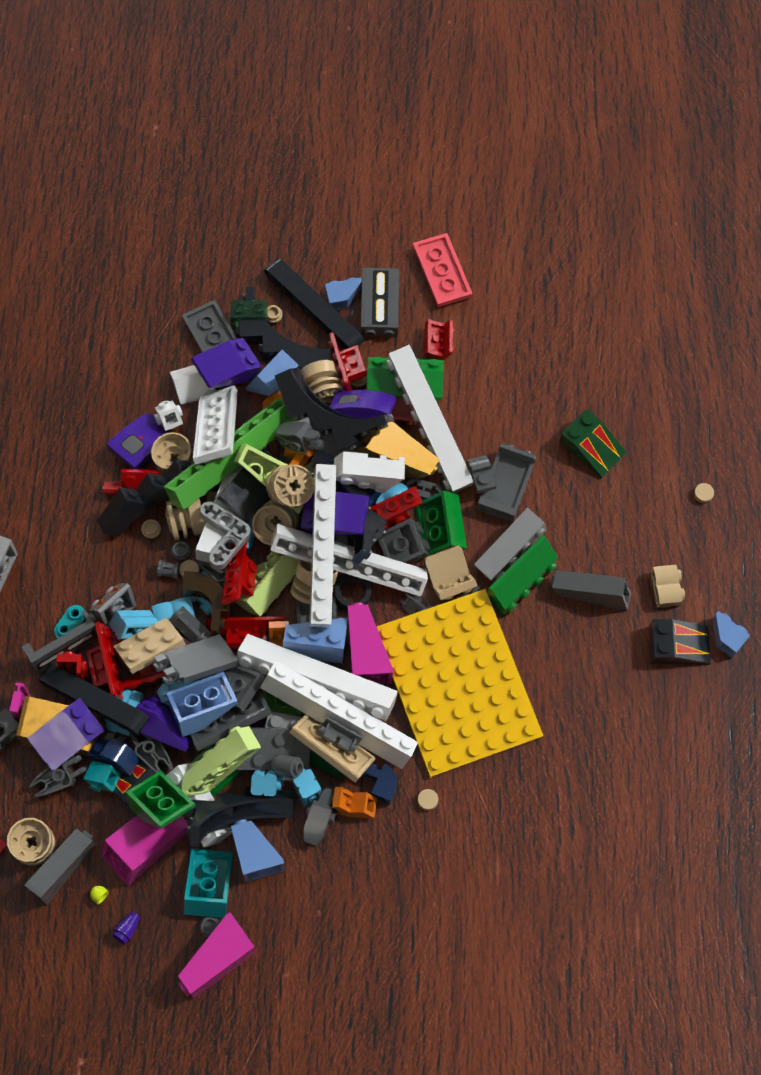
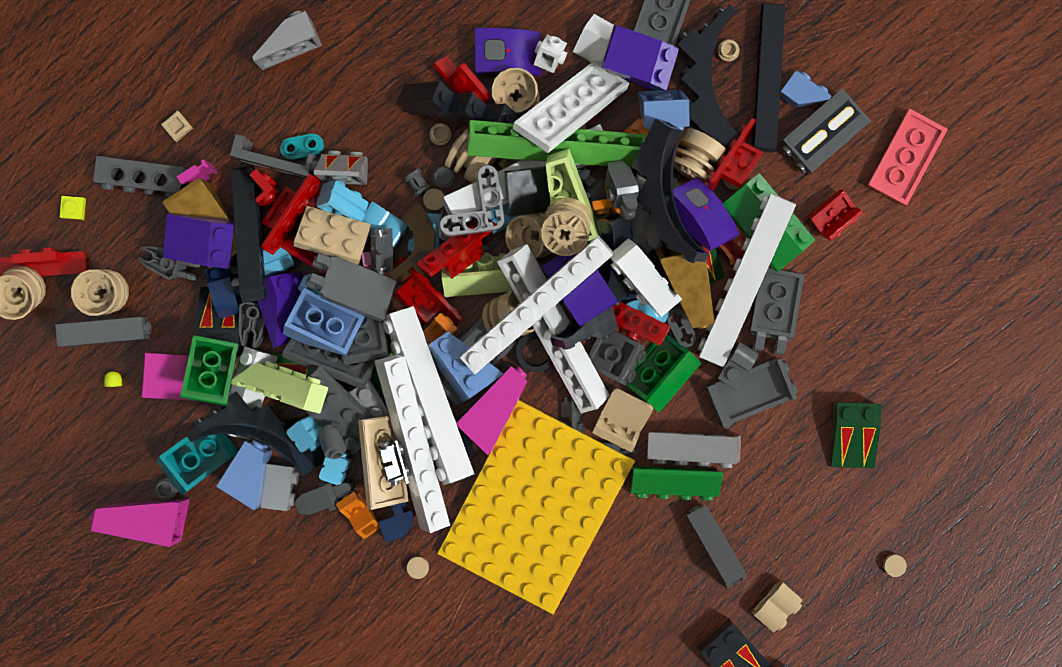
camera: 45 degrees right, 20 degrees up
teal brick [84,761,121,792] -> none
dark purple cone [112,911,141,945] -> none
clear green bracket [230,300,268,328] -> none
none -> light grey brick [261,463,299,511]
none -> dark grey tile [749,268,804,355]

